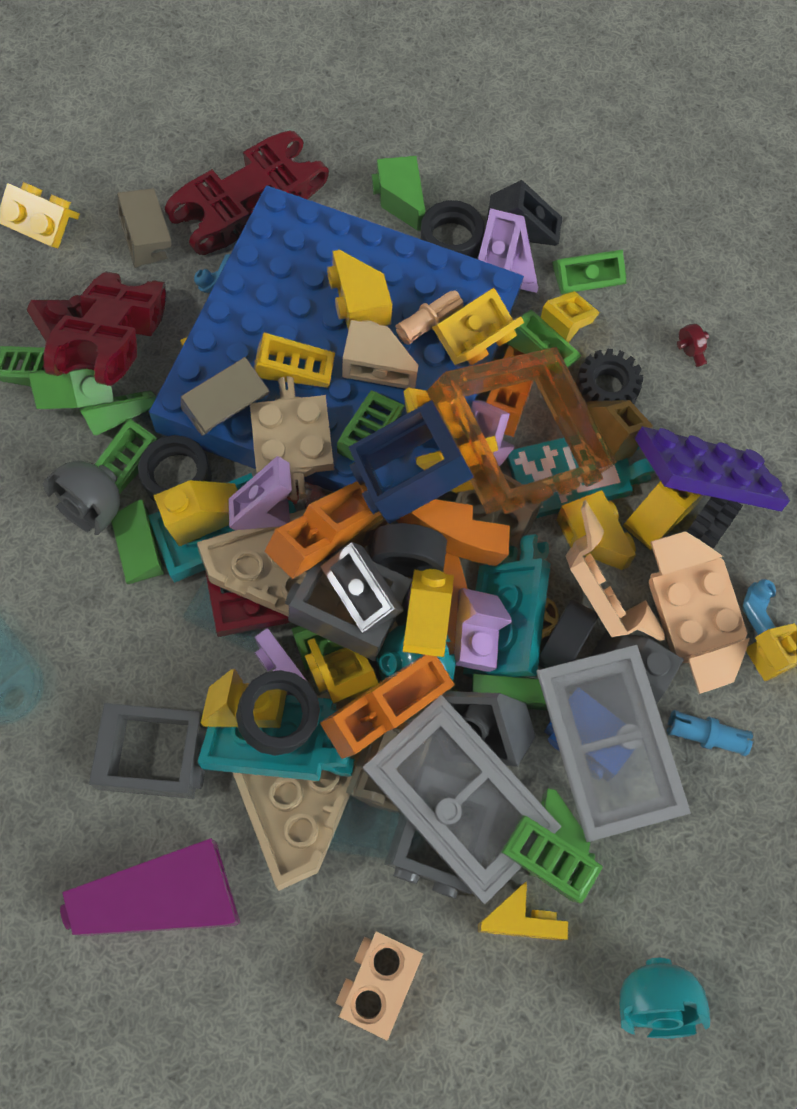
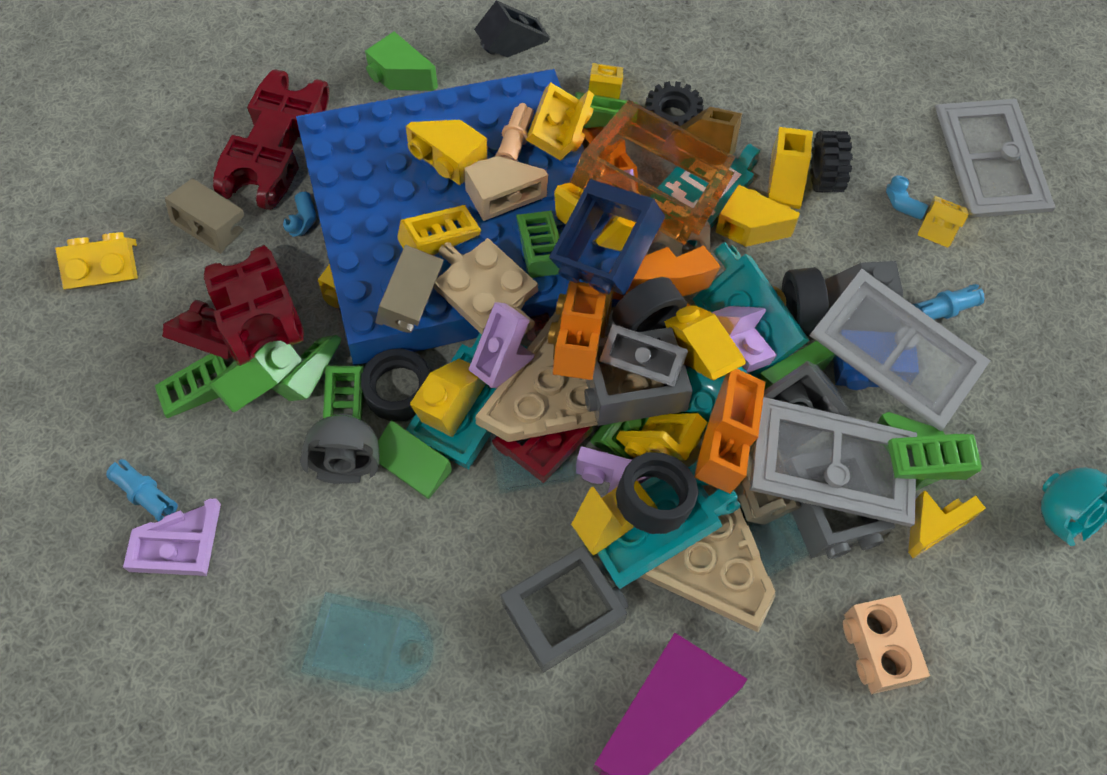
camera: 35 degrees left, 5 degrees down
black tyre [421,200,484,258] -> none
lavender wing [478,208,538,293] -> none
bright green slope [552,250,627,294] -> none
light nougat piece [565,500,665,641] -> none
dark purple plate [635,426,790,512] -> none
light nougat piece [648,531,750,694] -> none
dark red piece [677,324,709,367] -> none

